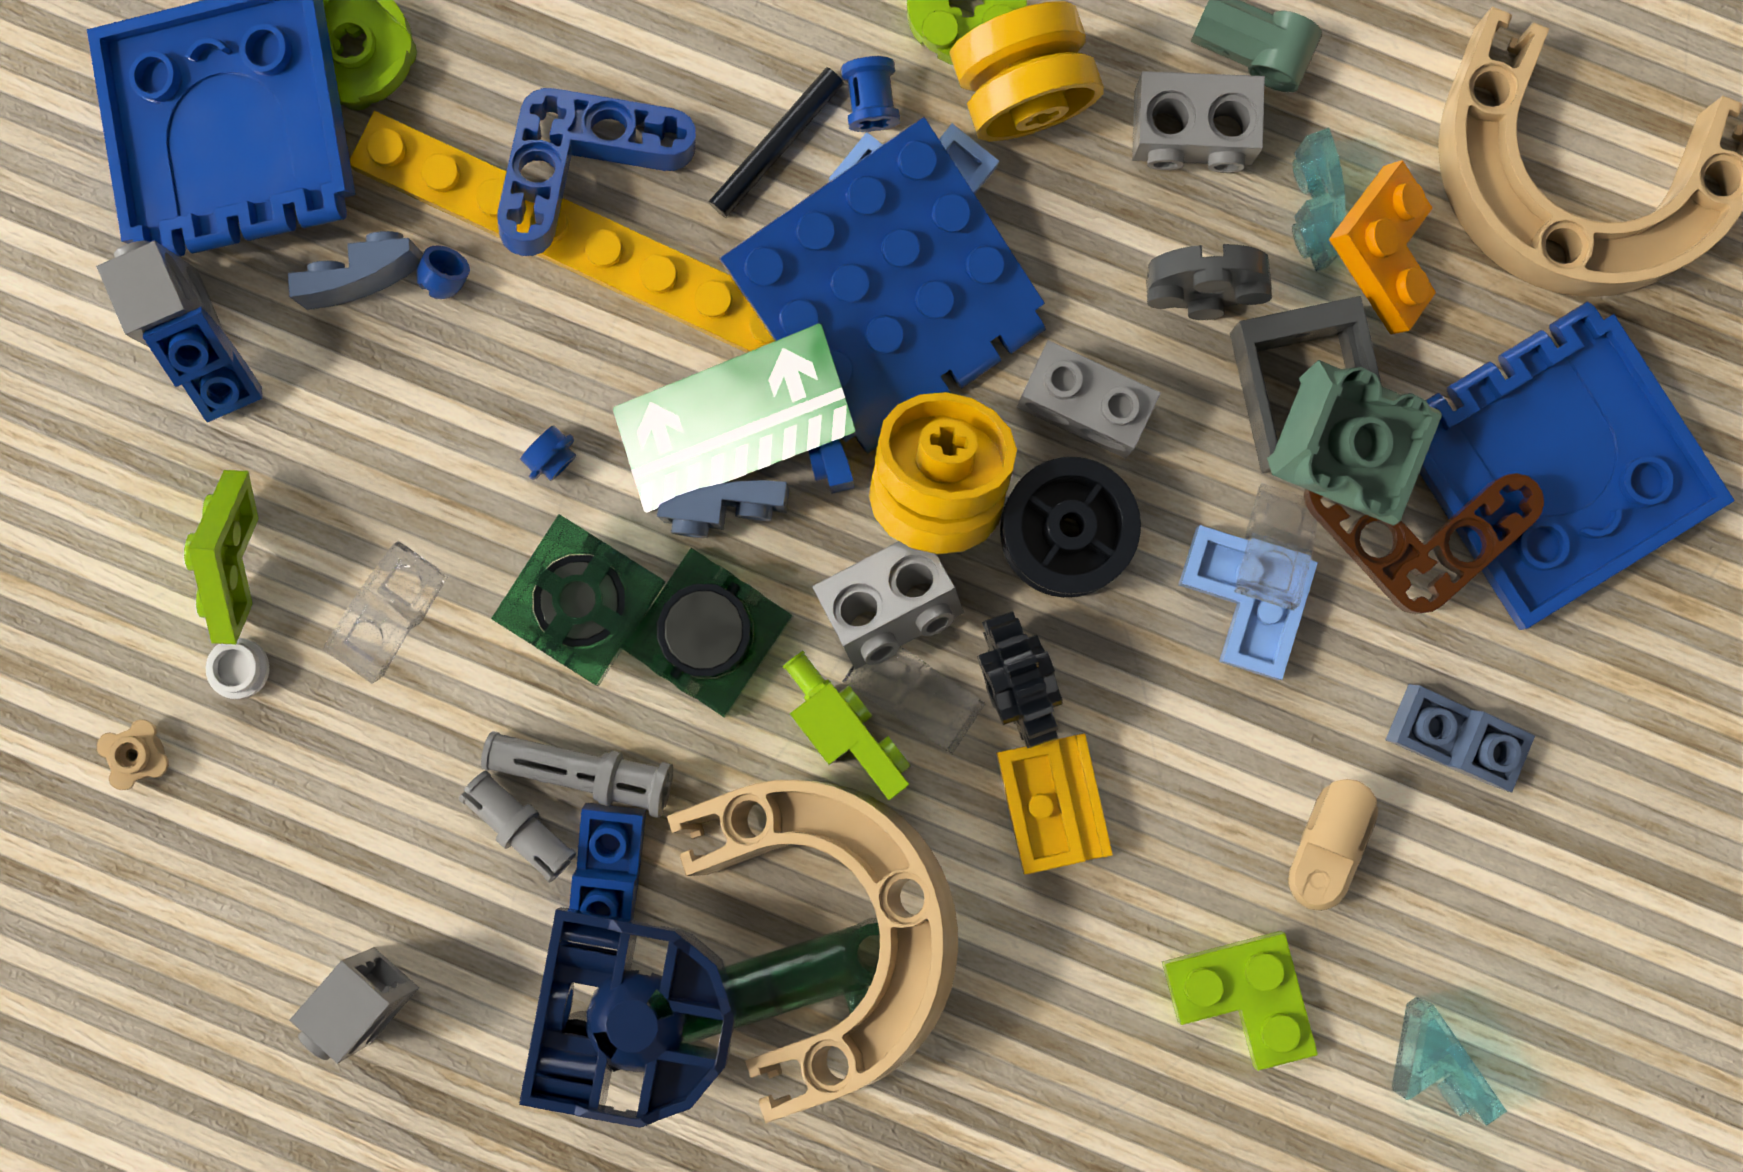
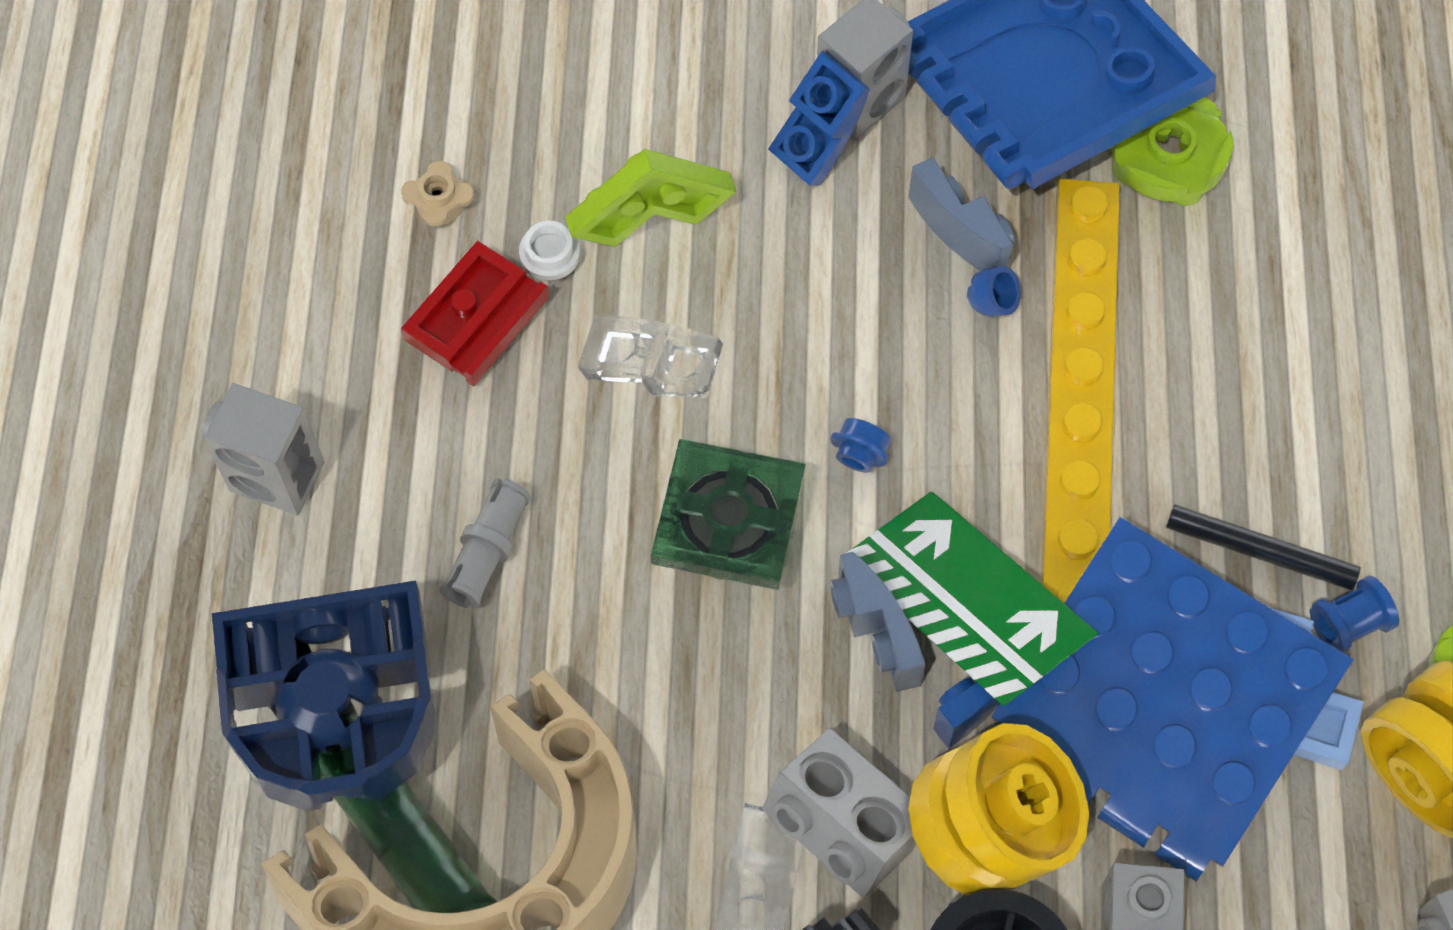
camera: 65 degrees right, 20 degrees down
light grey pin [481,731,673,818] -> none
blue beam [497,88,696,256] -> none
blue slope [569,803,646,920] -> none
piece [623,548,794,718] -> none
lime plate [782,651,911,800] -> none
none -> red plate [400,240,549,387]

